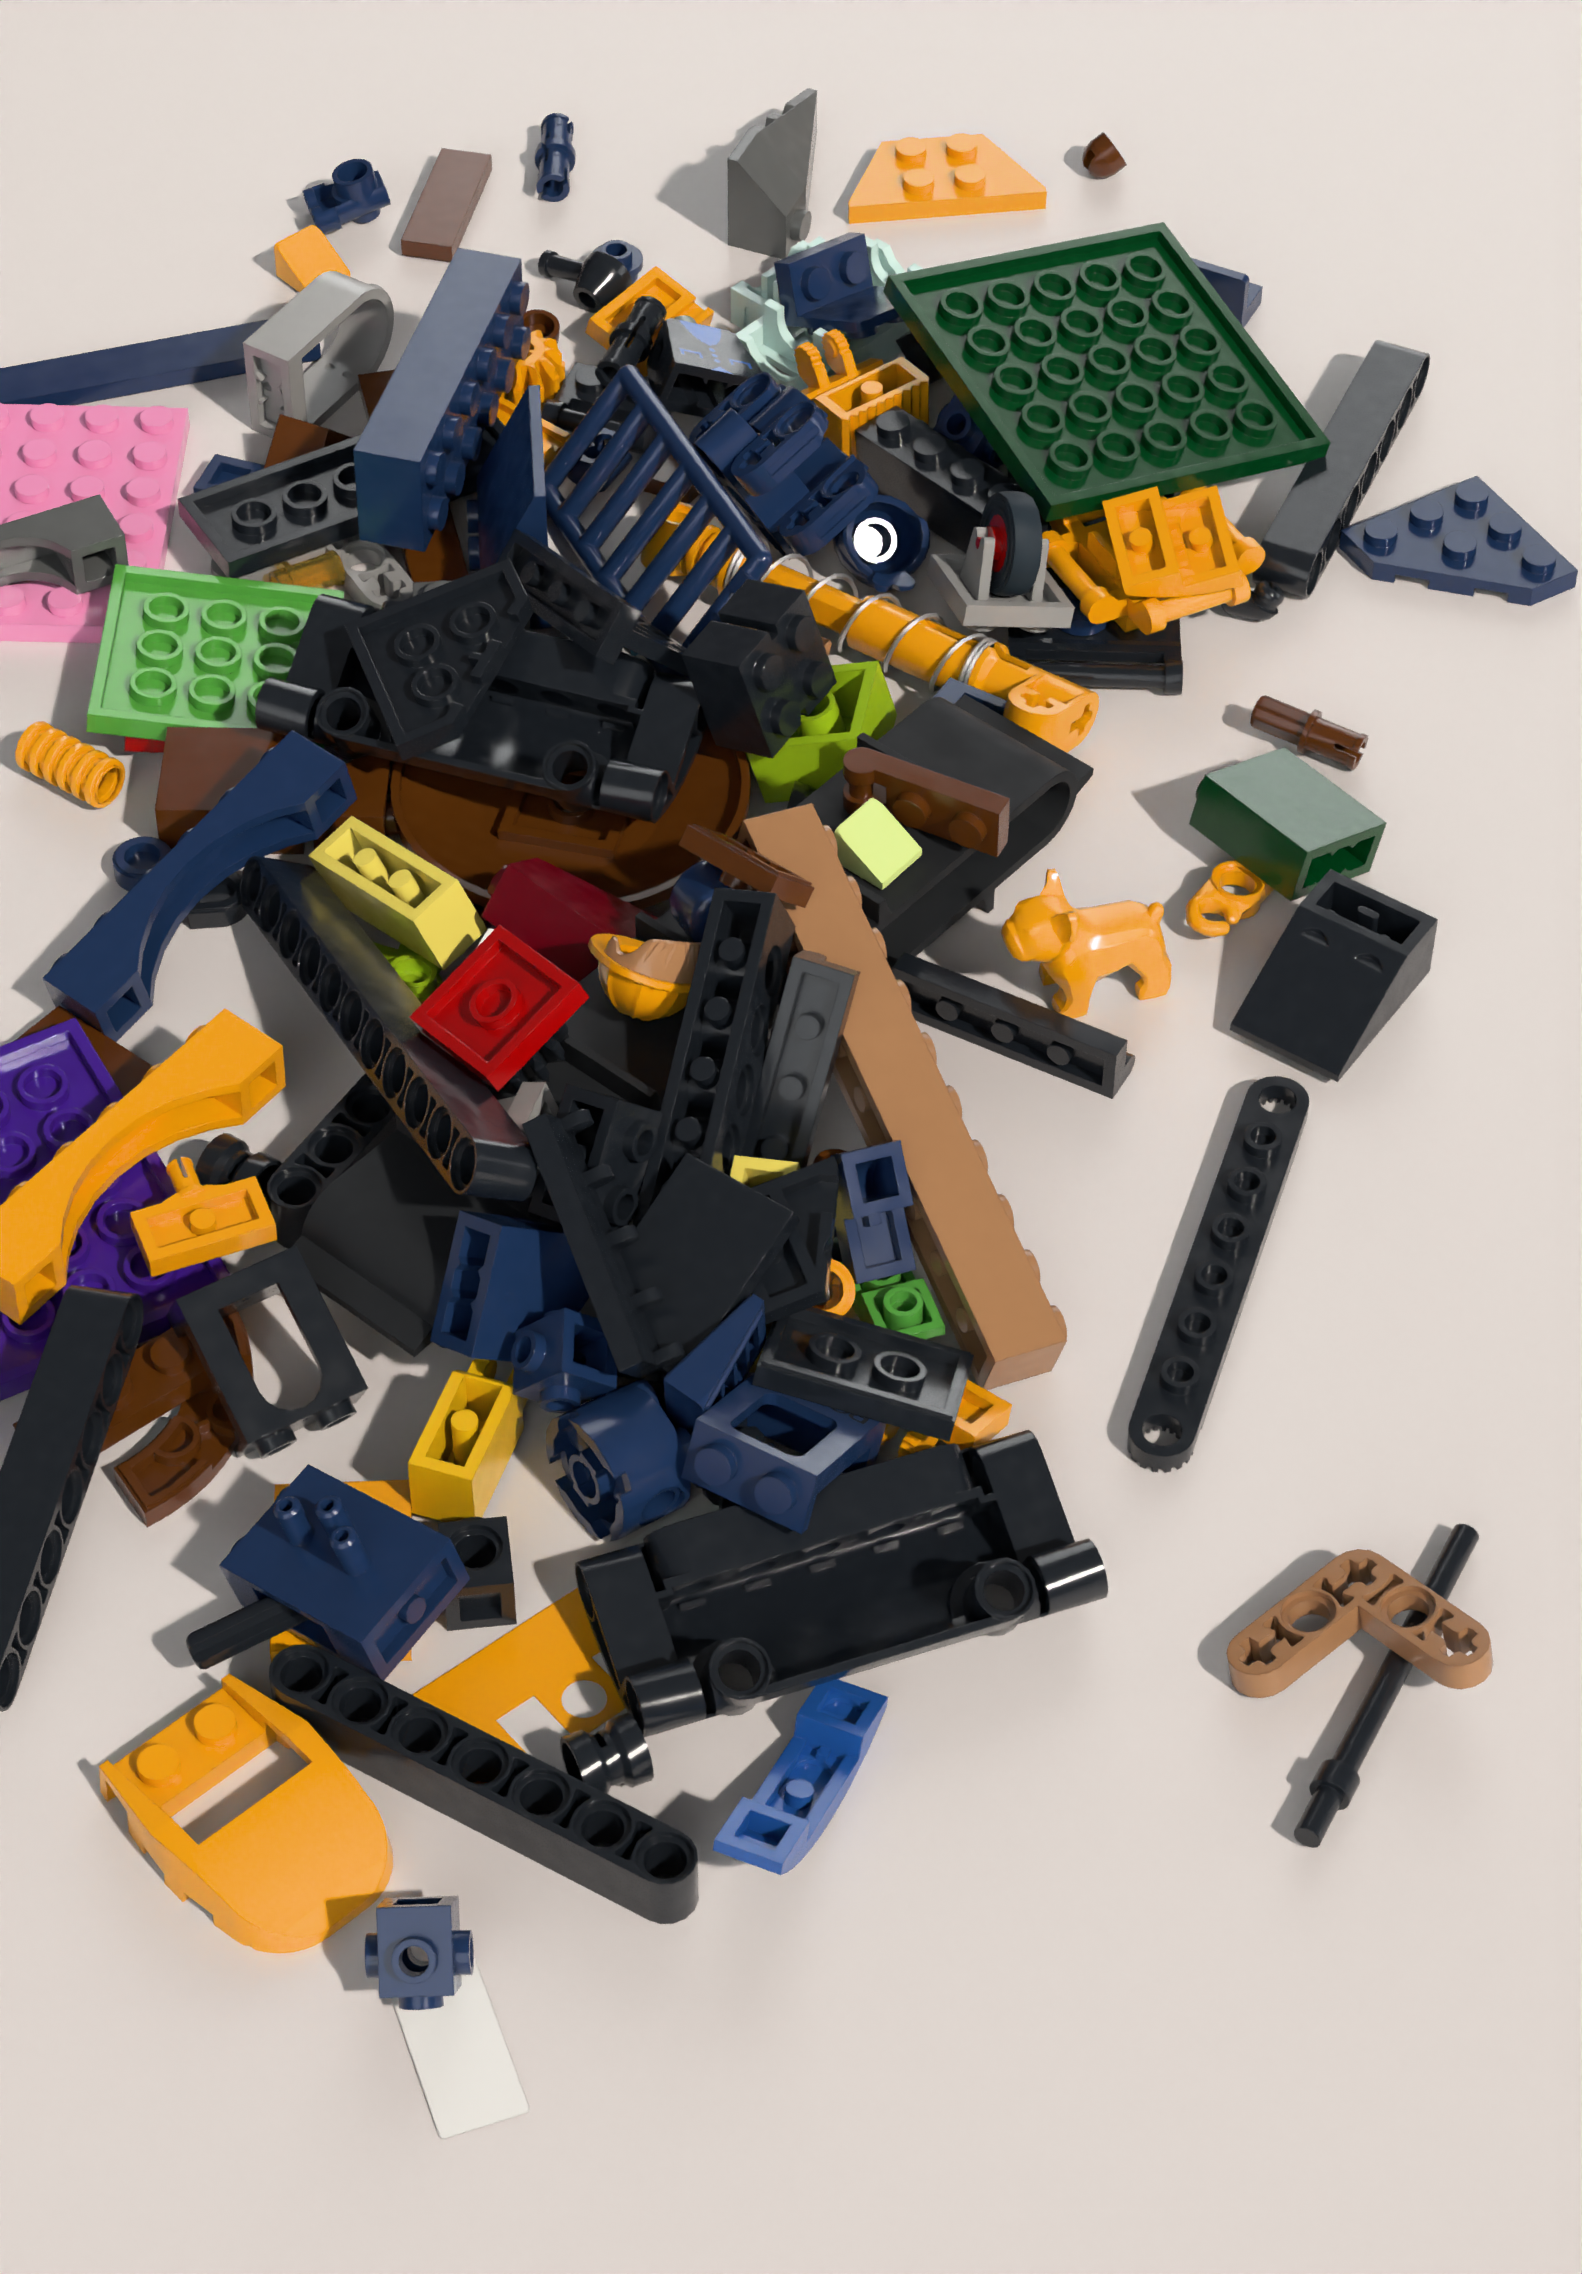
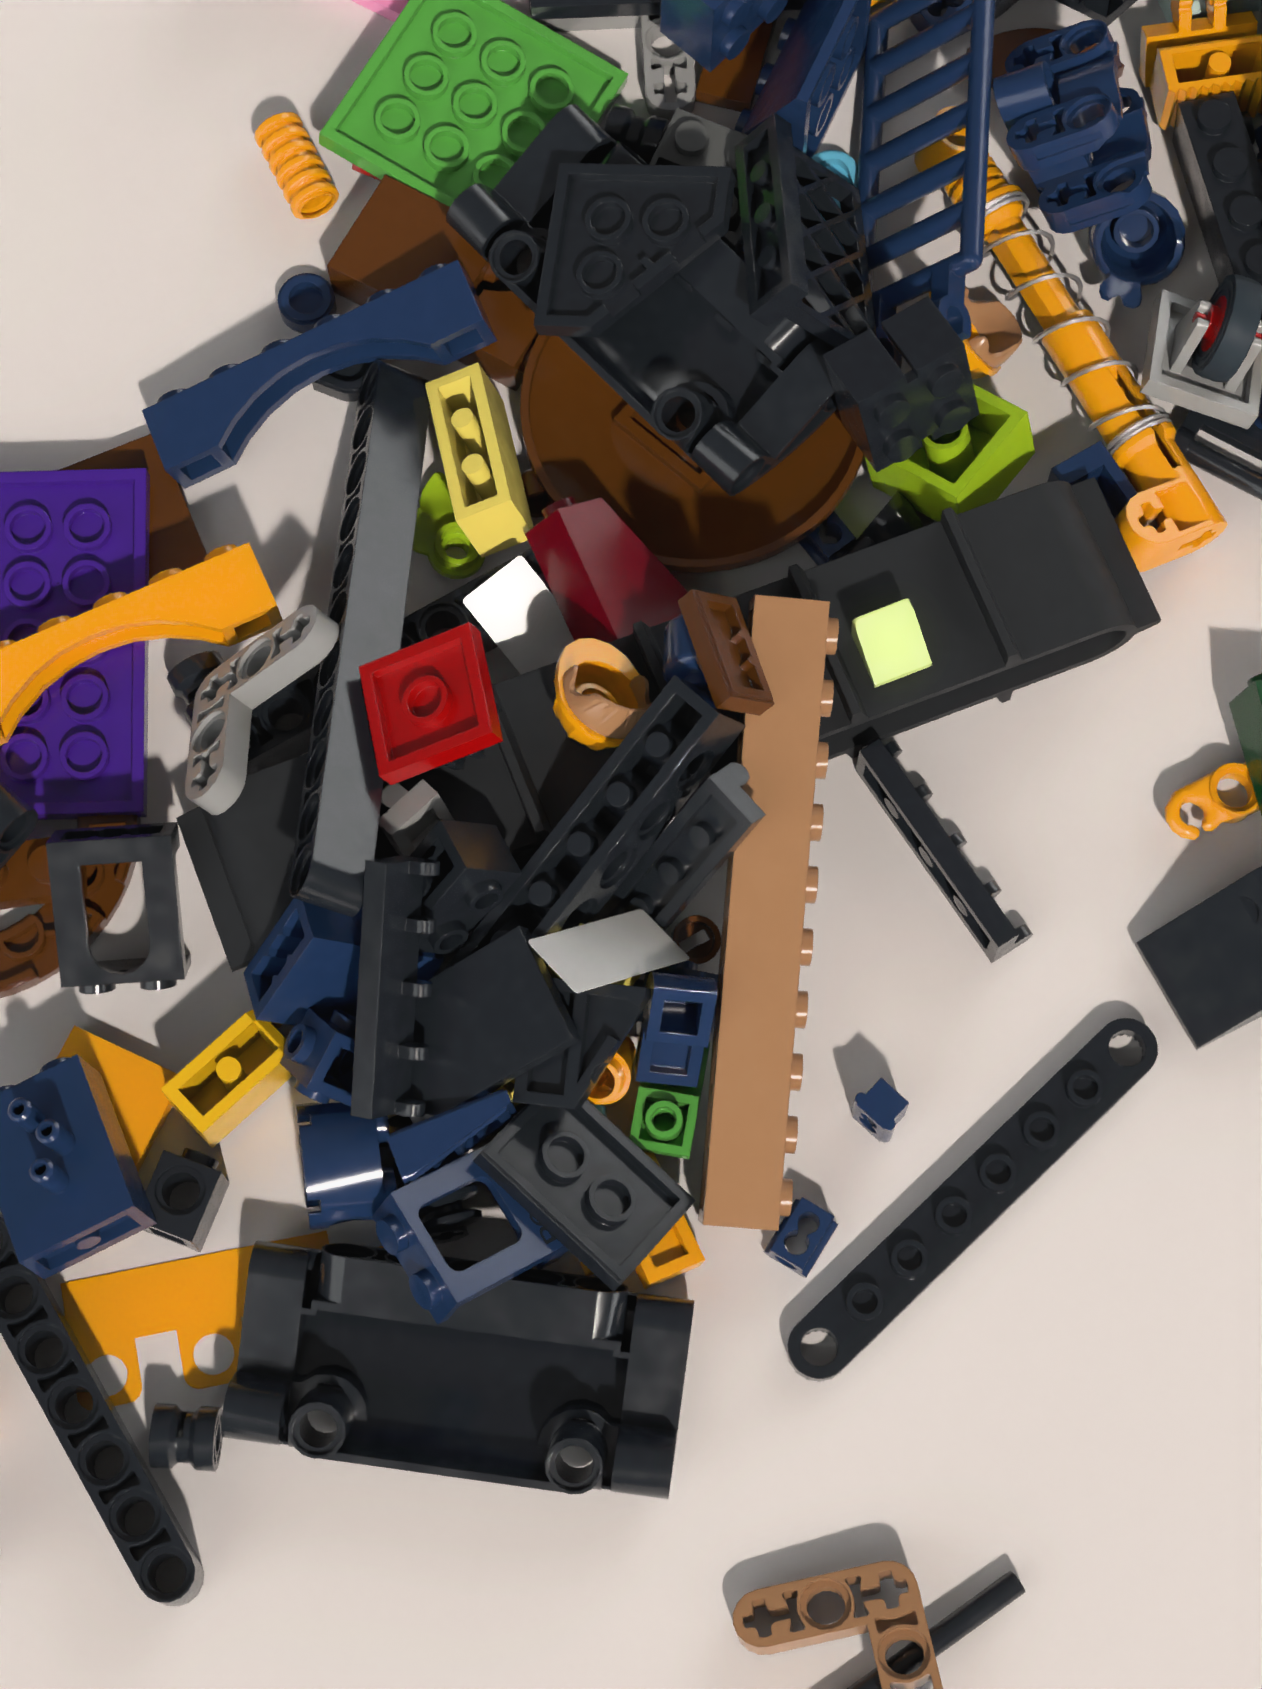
camera: 30 degrees right, 25 degrees up
light orange plate [130,1157,277,1277] -> none
clear yellow pin [269,550,346,589] -> none
blue slope [713,1679,888,1875] -> none
reddish brown plate [843,747,1010,857] -> none
light orange animal [1001,868,1172,1018] -> none
none -> light grey beam [185,604,339,815]
none -> white sticker [528,909,689,993]
none -> dark blue piece [763,1197,838,1278]
none -> dark blue piece [851,1078,909,1143]

